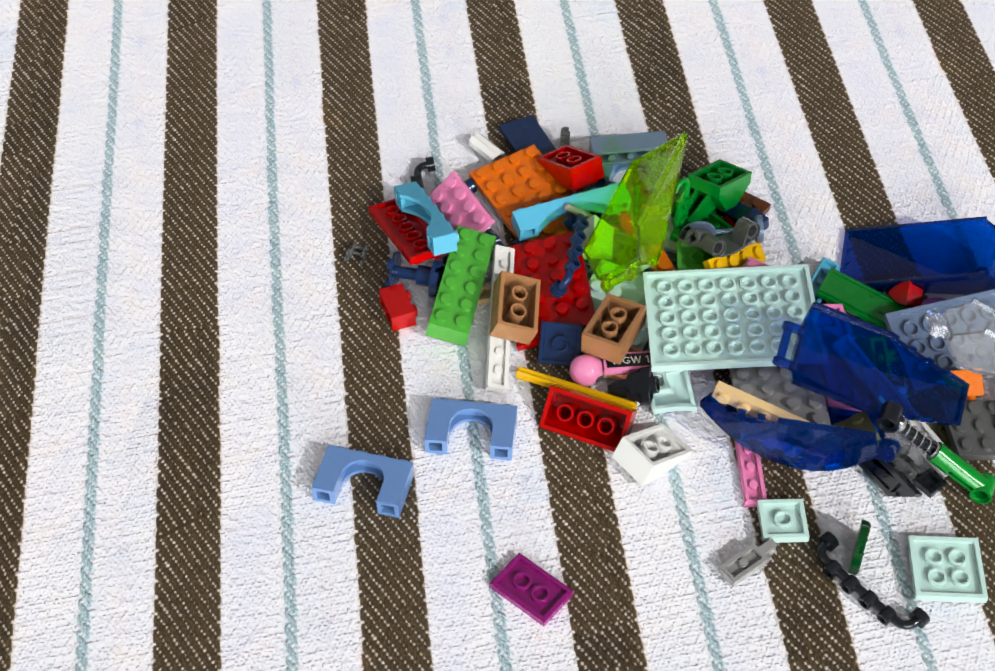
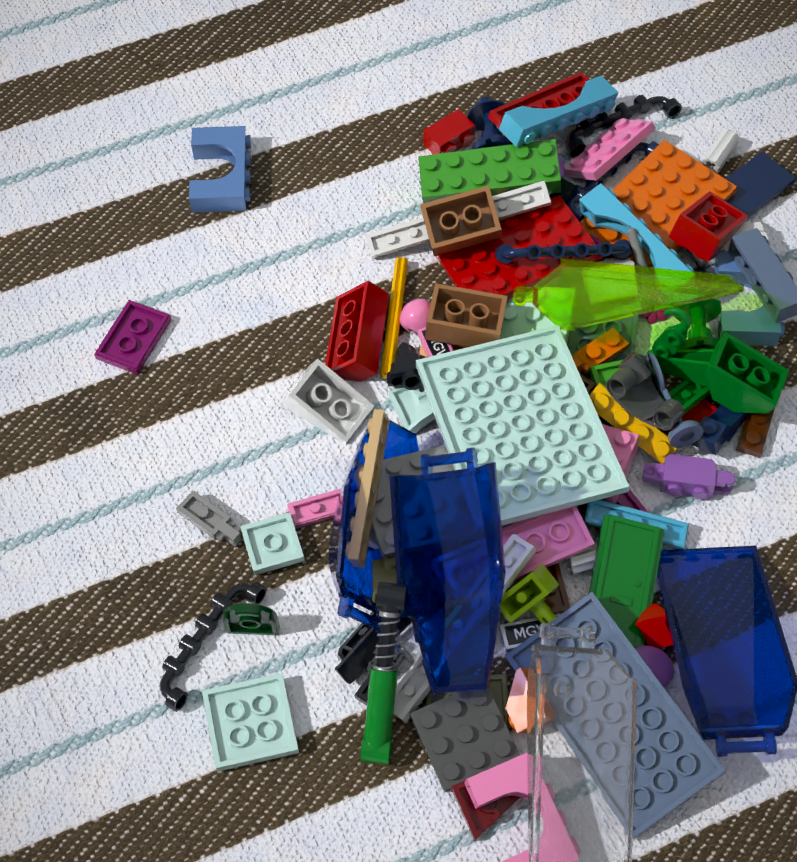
camera: 75 degrees right, 10 degrees up
dark grey piece [344,242,369,266] -> none
medium blue arch [424,398,518,461] -> none
dark blue tile [537,321,584,366] -> none
dark grey piece [560,127,570,147] -> none
none -> medium lavender hinge [642,454,736,499]

